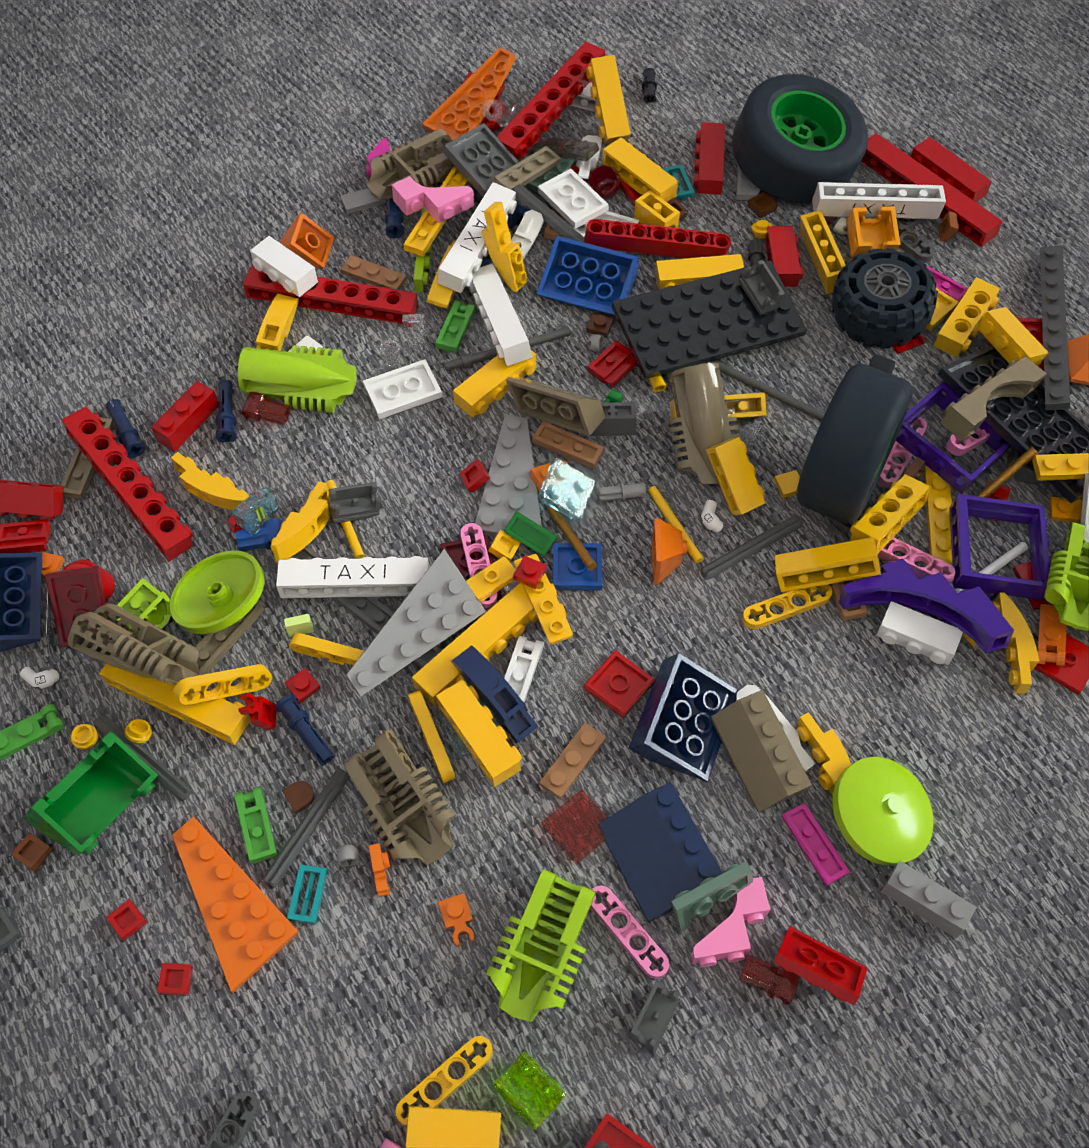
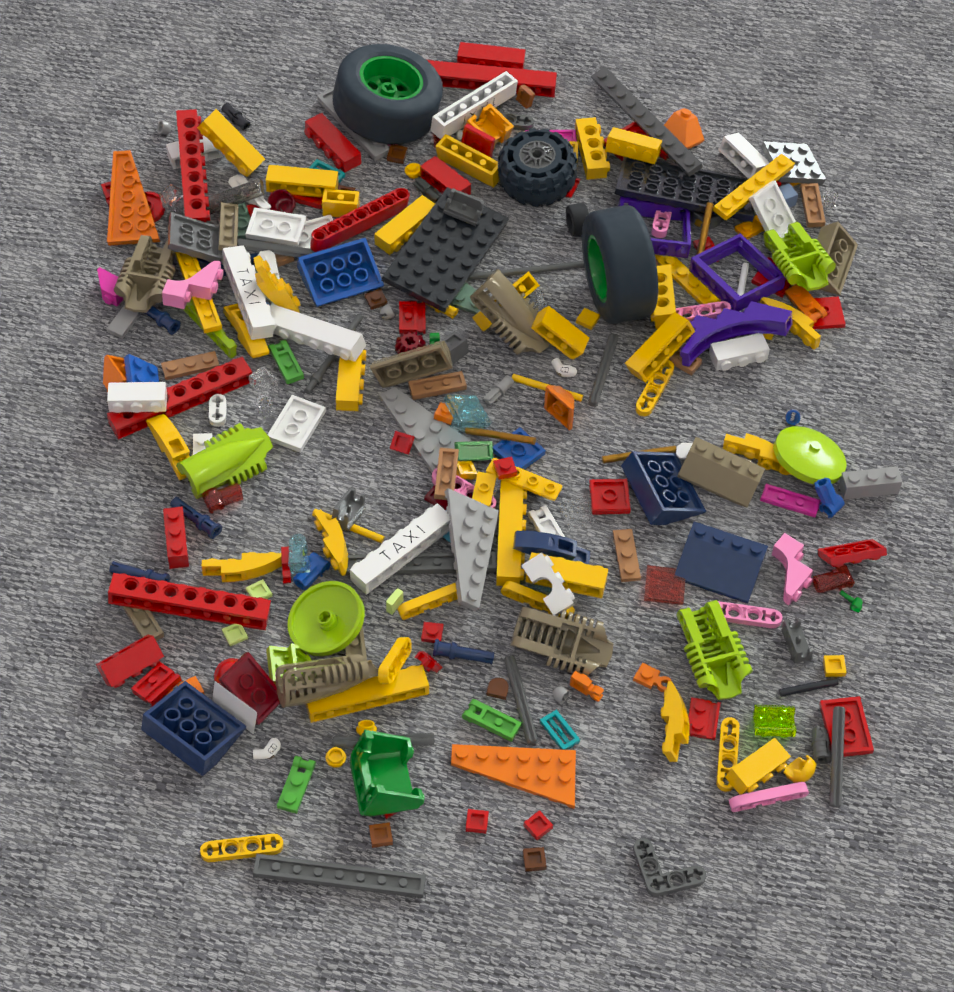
camera: 45 degrees left, 5 degrees down
clear plate [482,99,502,121] -> none
sand green wing [671,861,753,932] -> none
dark tan arch [941,356,1047,441] -> none
none -> blue plate [124,354,159,382]
none -> white beam [209,394,227,427]
none -> yellowish green tile [222,624,248,646]
none -> yellowish green tile [246,579,272,599]
none -> dark red gear [395,331,426,354]
none -> medium nougat plate [434,448,459,500]
none -> red plate [461,123,495,158]
none -> white arch [522,552,575,616]
none -> reddish brown plate [522,847,547,872]
none -> pearl gold bar [602,446,676,463]
none -> yellow slope [661,681,689,762]
none -> red plate [688,697,721,740]
none -> black bar [779,677,839,697]
none -> blue hinge [786,410,801,425]
none -> blue piece [814,478,845,518]
none -> yellow plate [823,655,846,677]
none -> green hand [839,590,863,613]

